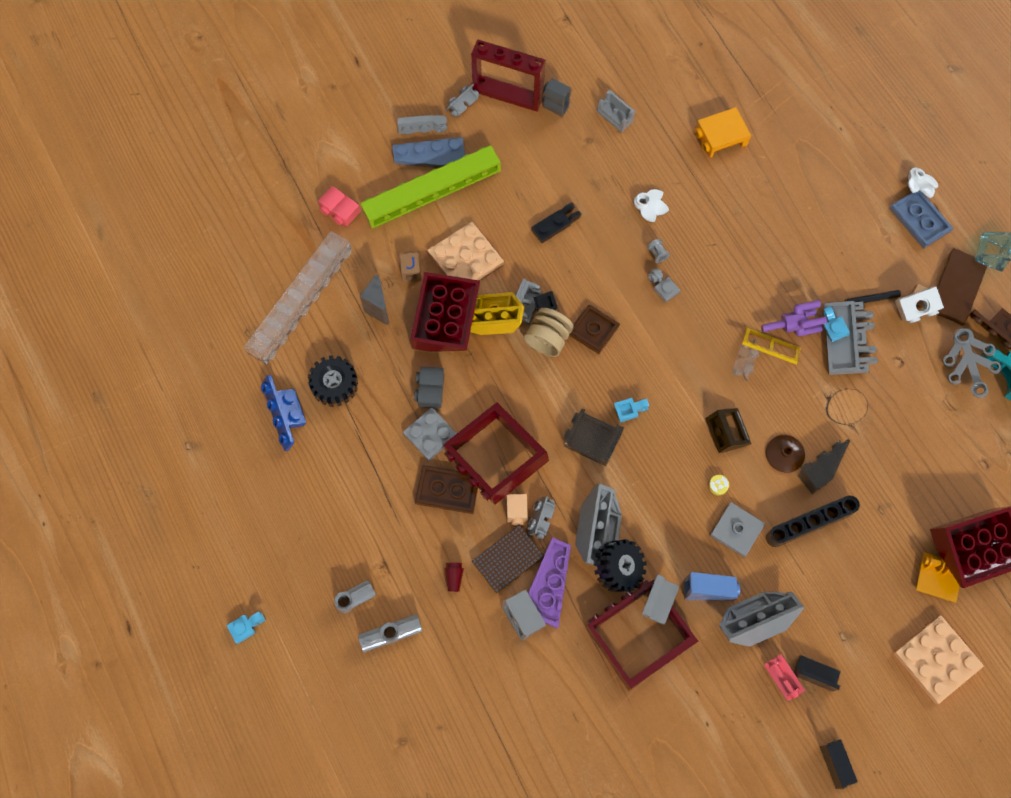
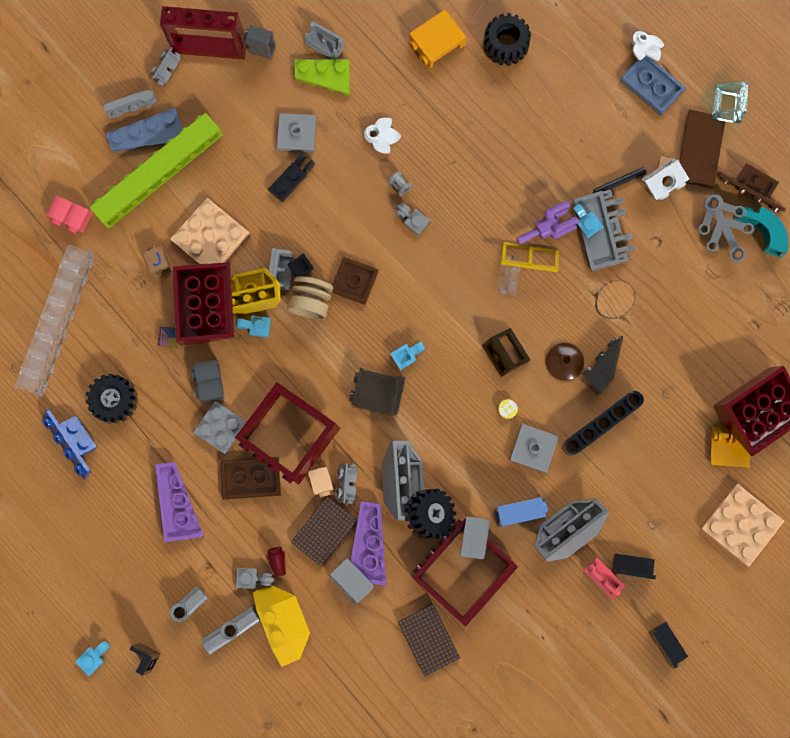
camera: 10 degrees left, 10 degrees up
flat silver slope [360,275,389,325] -> none
none -> black panel [129,643,161,676]
none -> medium lavender wing [155,462,204,543]
none -> clear smoke tile [158,327,178,348]
none -> medium azure plate [236,316,271,338]
none -> light grey plate [236,568,274,589]
none -> yellow wedge [252,585,310,667]
none -> light grey plate [277,113,317,153]
none -> lime wing [295,59,350,97]
none -> reddish brown tile [398,604,460,676]
none -> black tyre [483,13,531,66]

